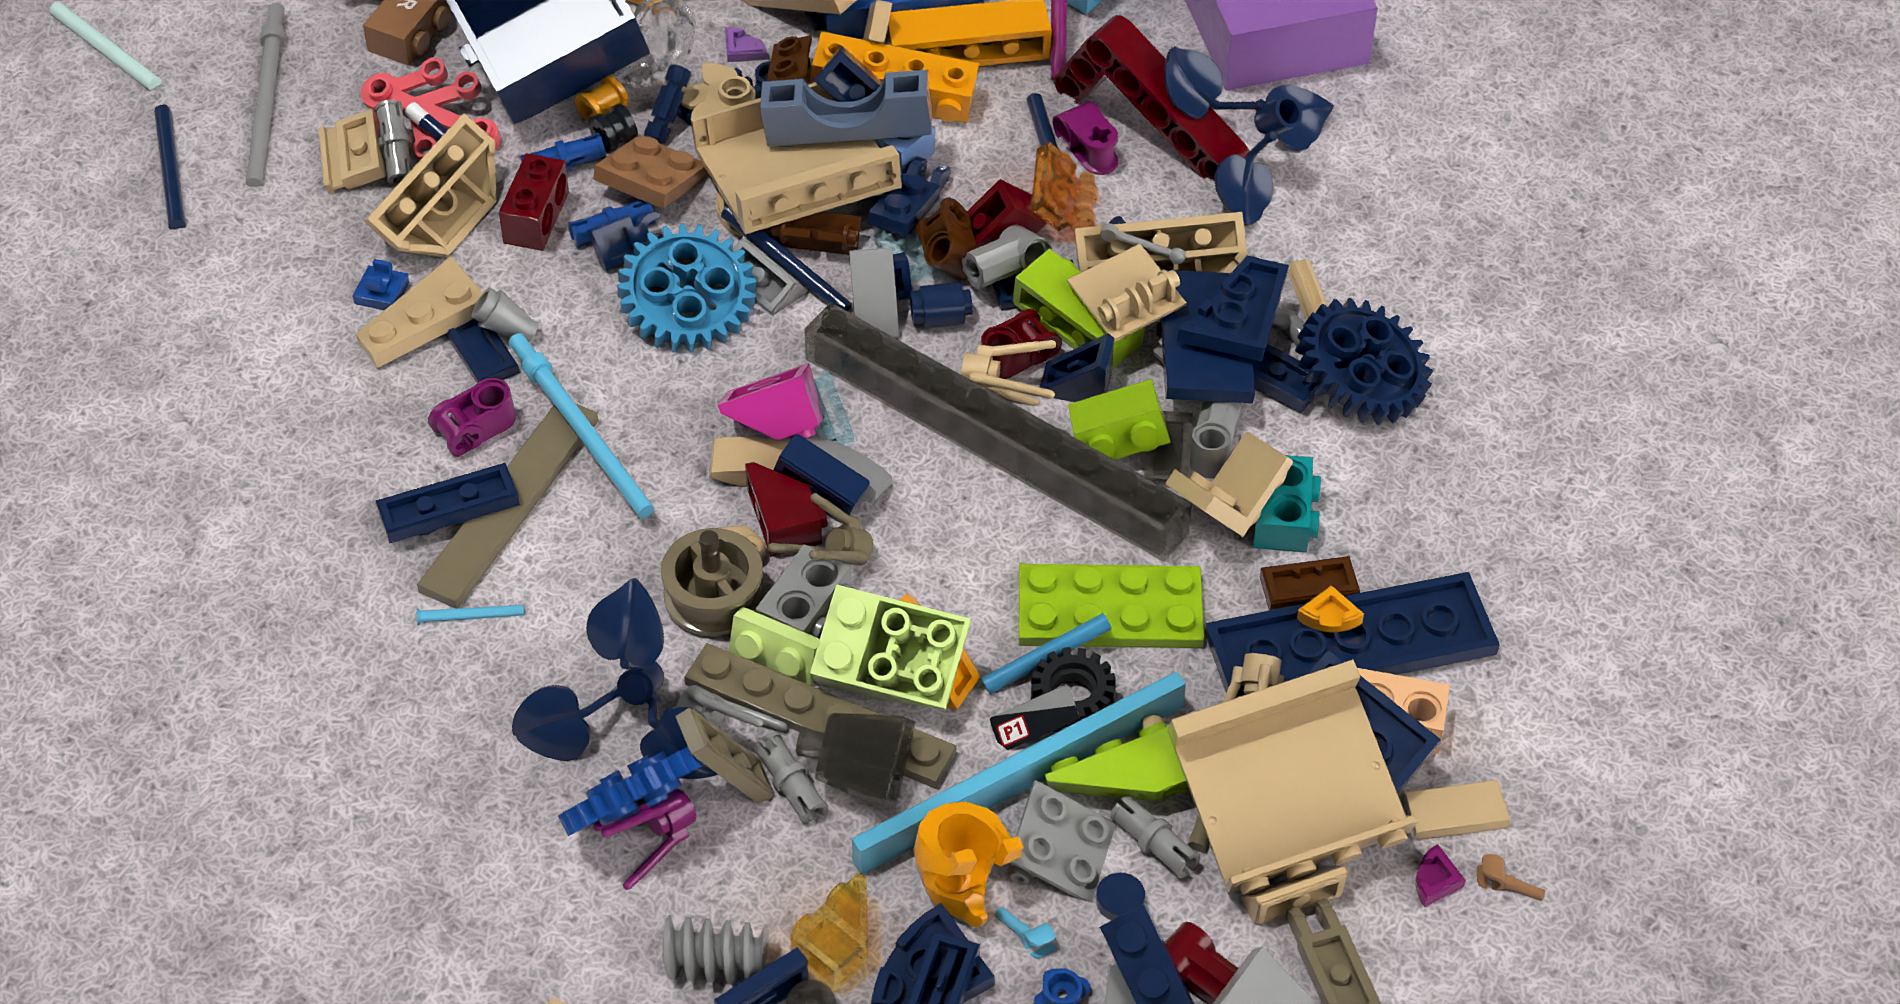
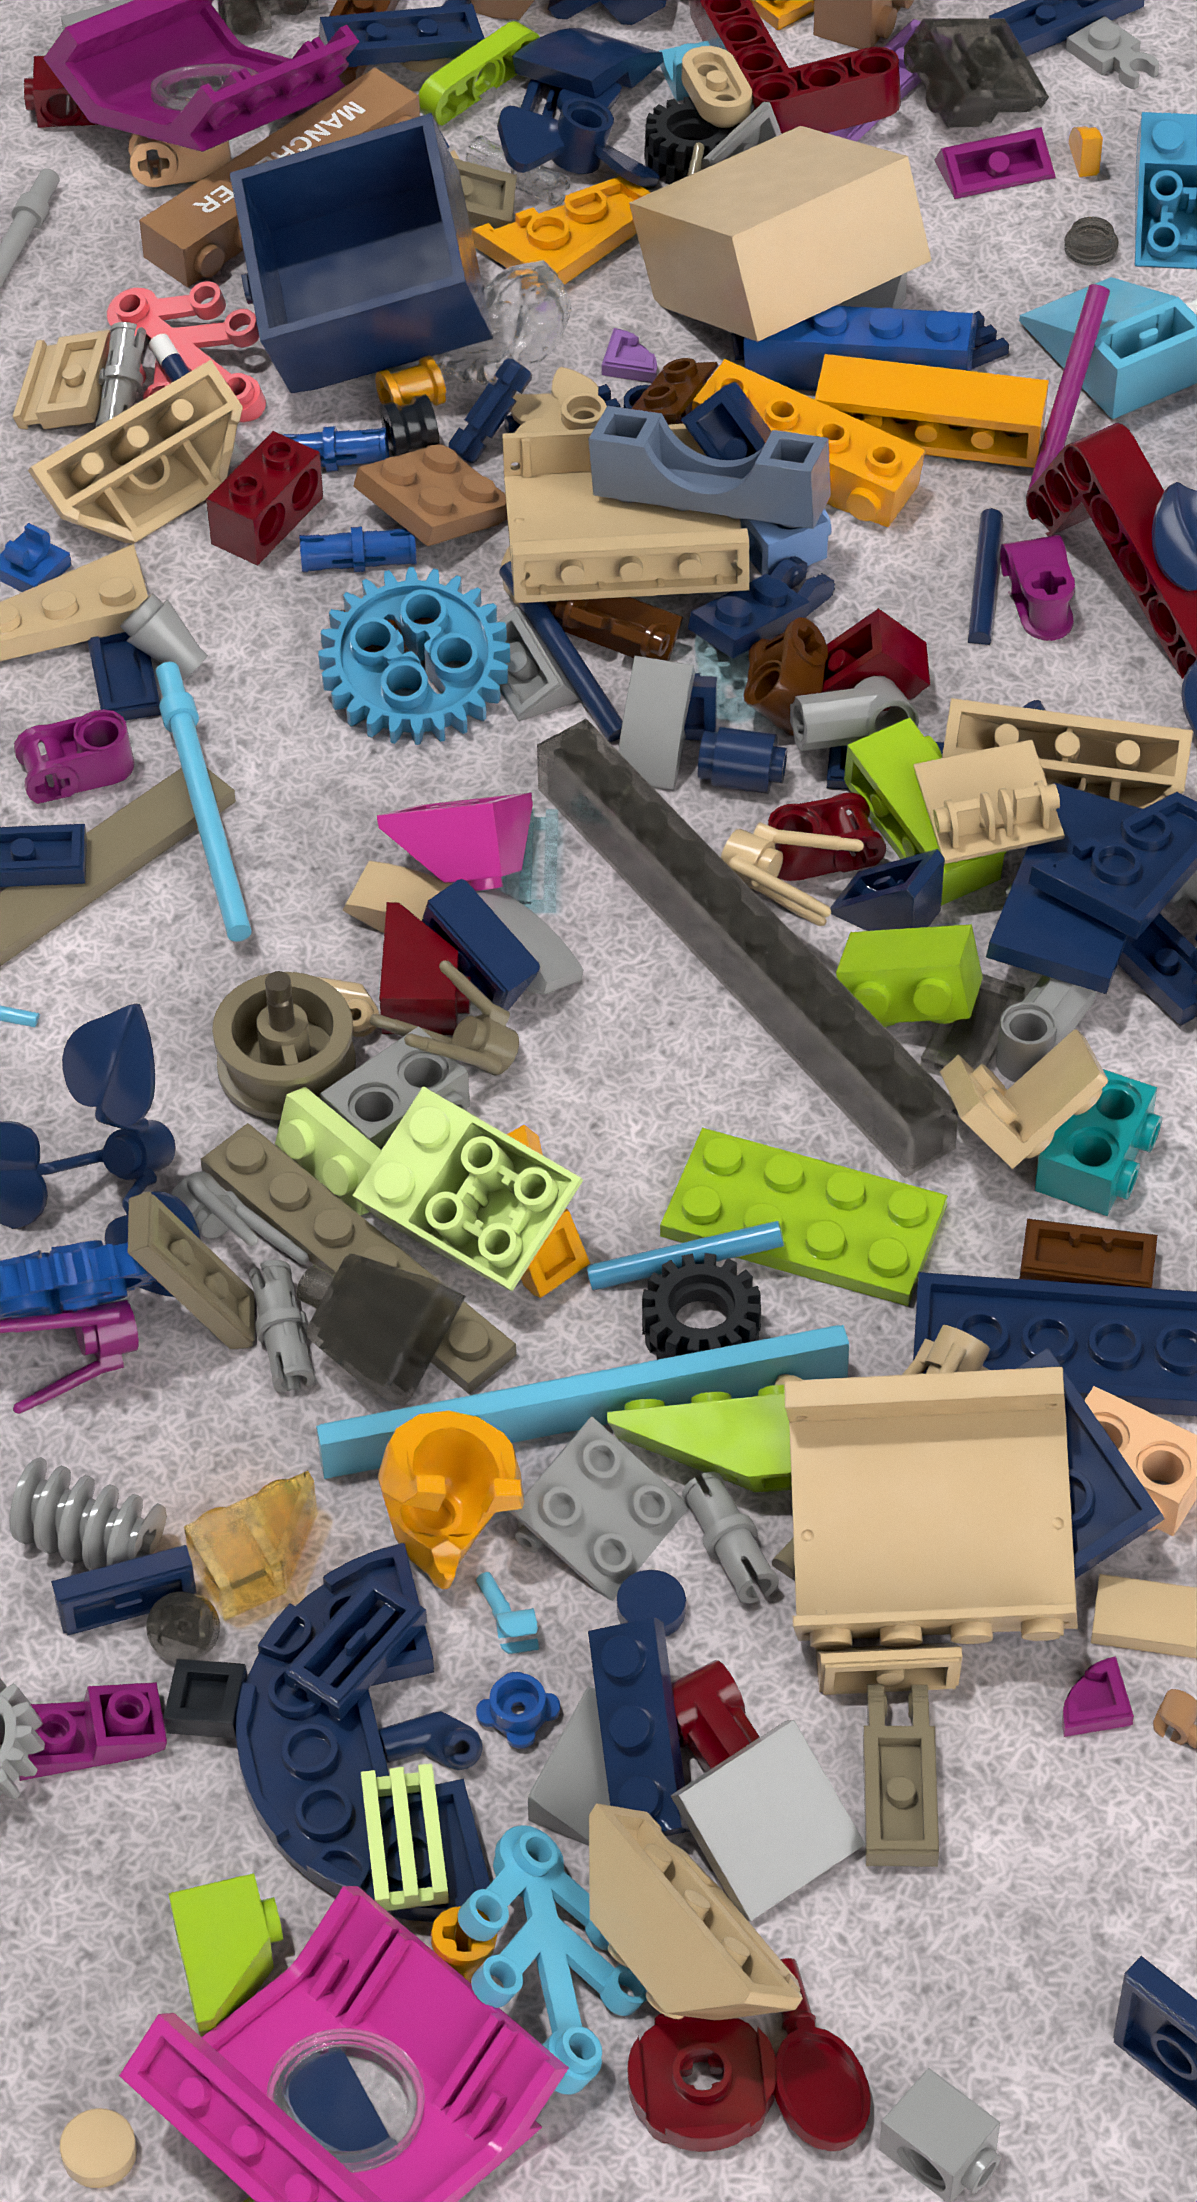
camera: 20 degrees right, 0 degrees up
dark blue plate [587,211,663,271] -> none
tan tile [863,0,892,44] -> none
sticker [990,685,1080,750] -> none
clear orange plate [1031,141,1098,240] -> none
light grey hinge [1100,223,1186,264] -> none
light orange tile [1297,586,1364,632] -> none

